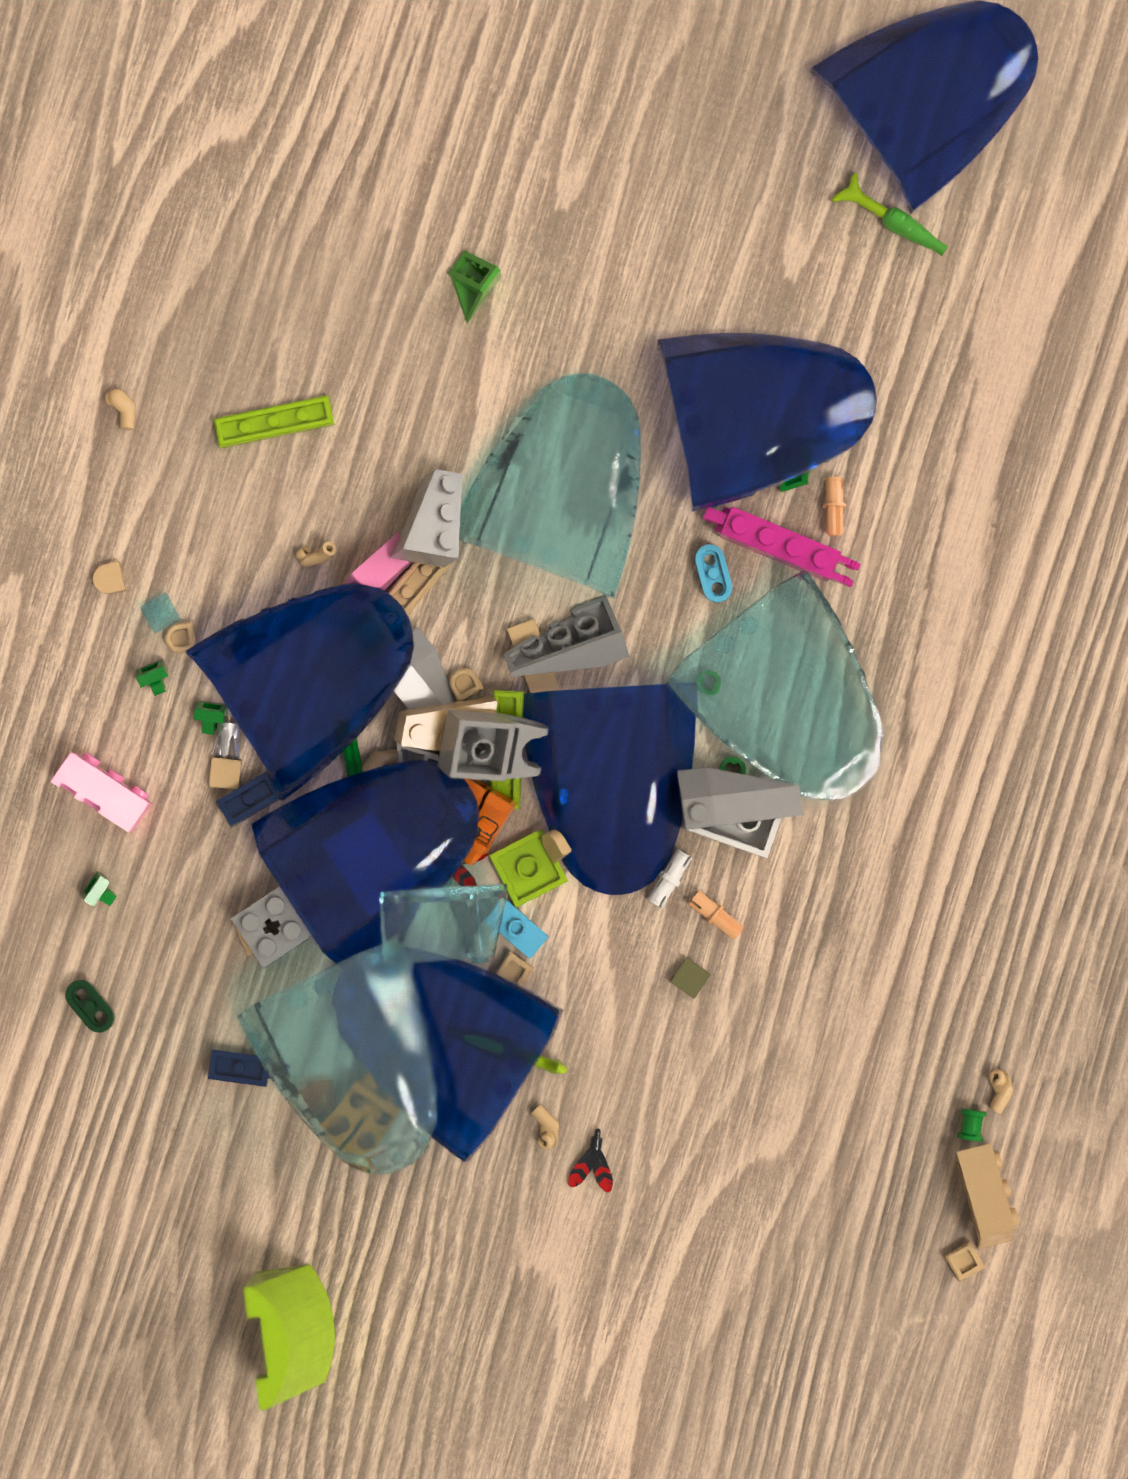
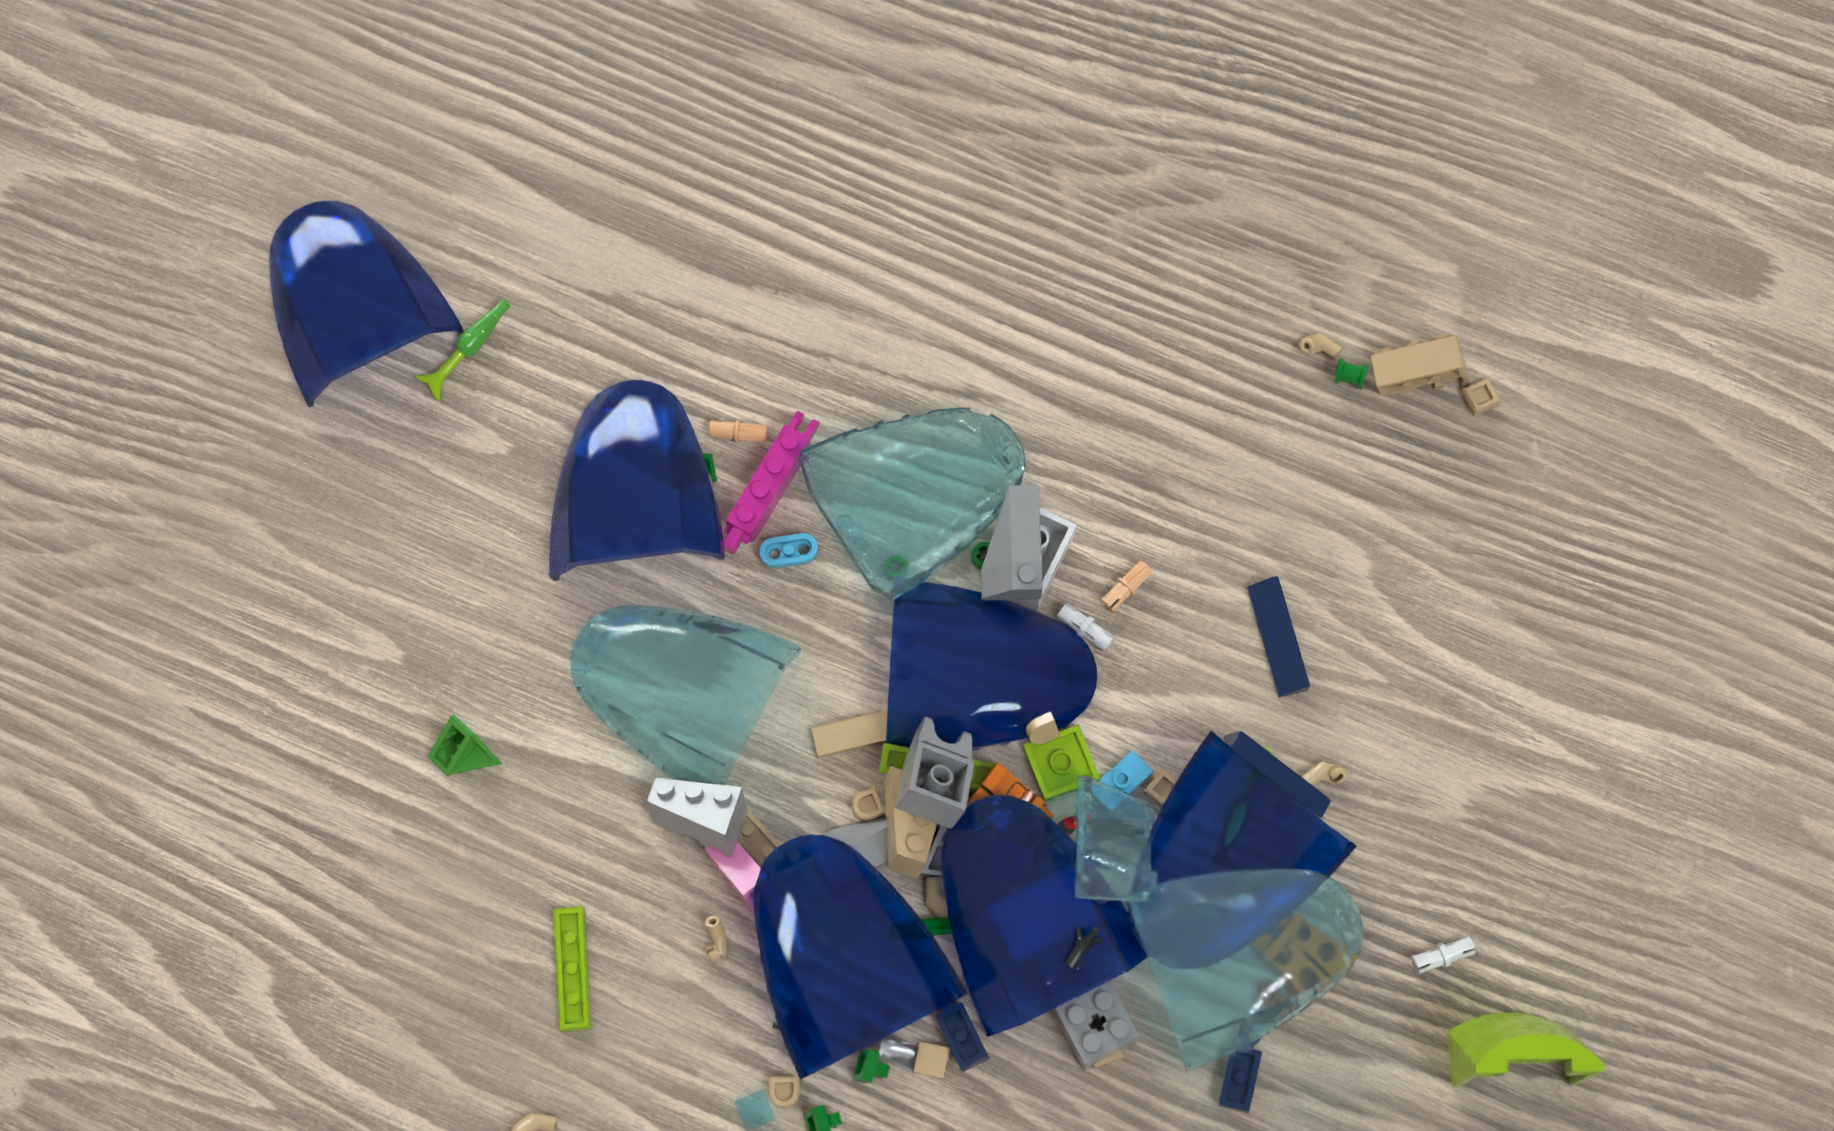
camera: 85 degrees left, 15 degrees down
light grey wedge [503,596,630,677] -> none
piece [568,1129,613,1193] -> none
olive tile [670,958,711,999] -> none
none -> pearl dark grey bar [1064,927,1102,969]
none -> dark blue slope [1223,731,1331,818]
none -> dark blue slope [1247,576,1310,698]
none -> white pin [1411,936,1476,975]

